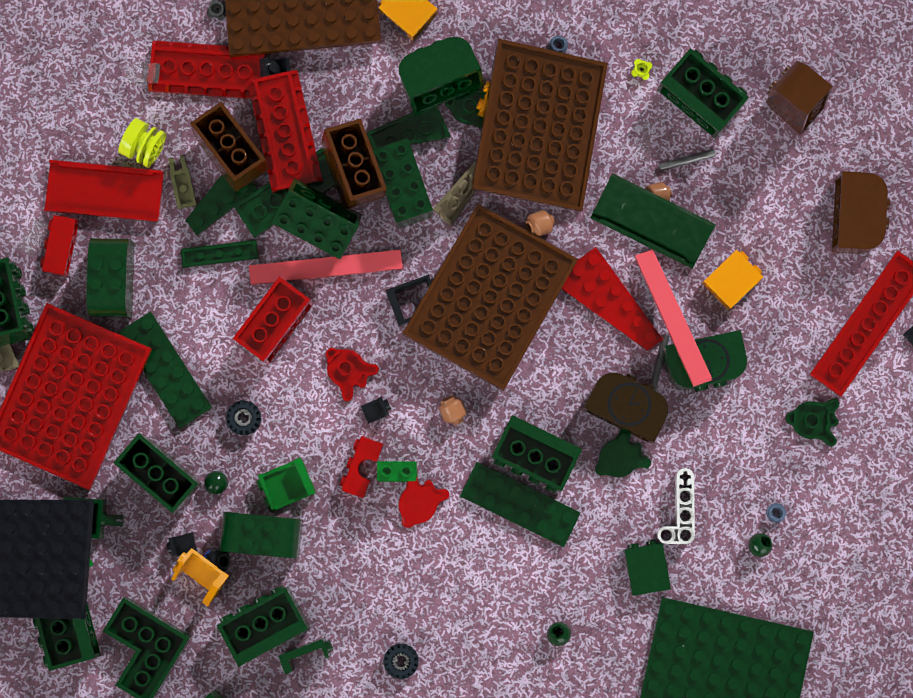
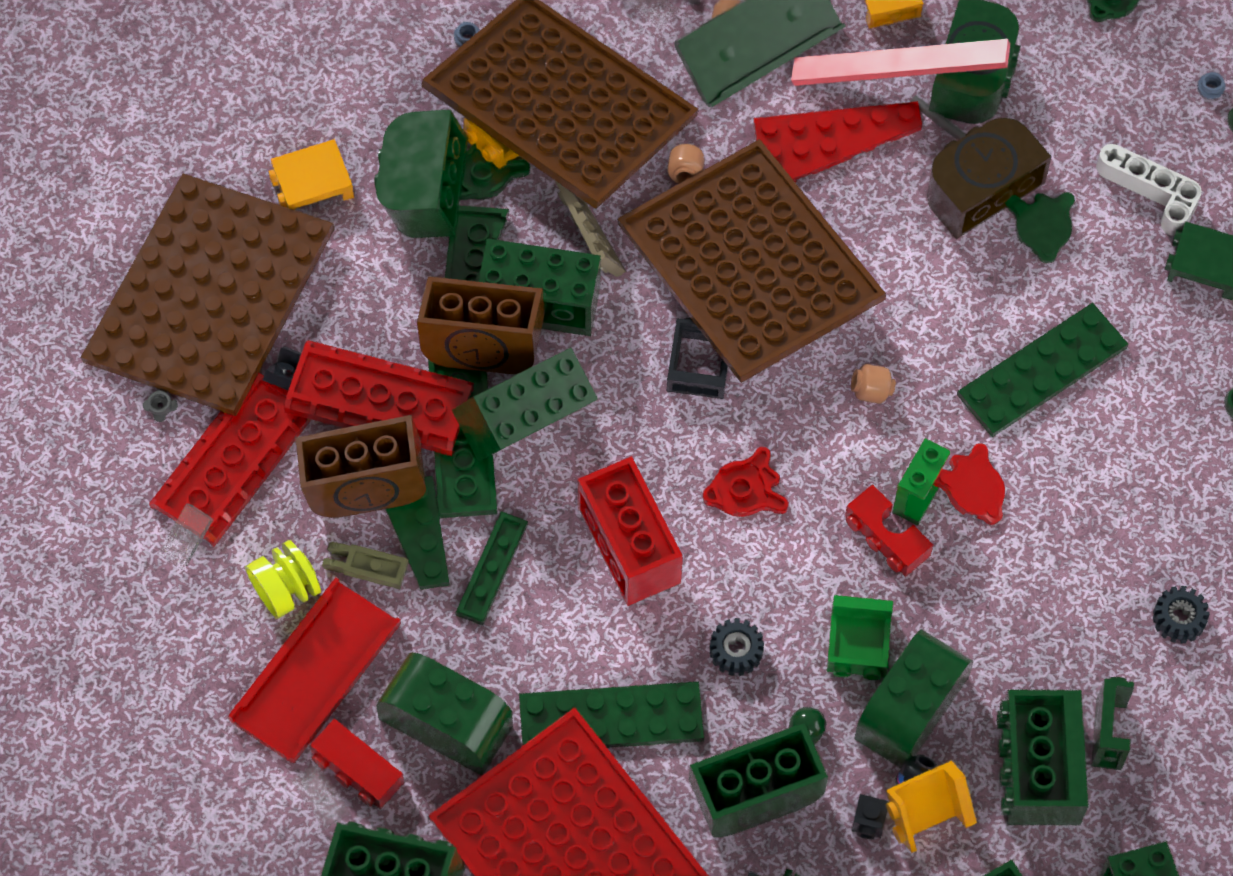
camera: 65 degrees left, 20 degrees down
coral tile [249,250,403,285] -> none
black bracket [361,396,391,424] -> none
dark green brick [491,415,582,494] -> none

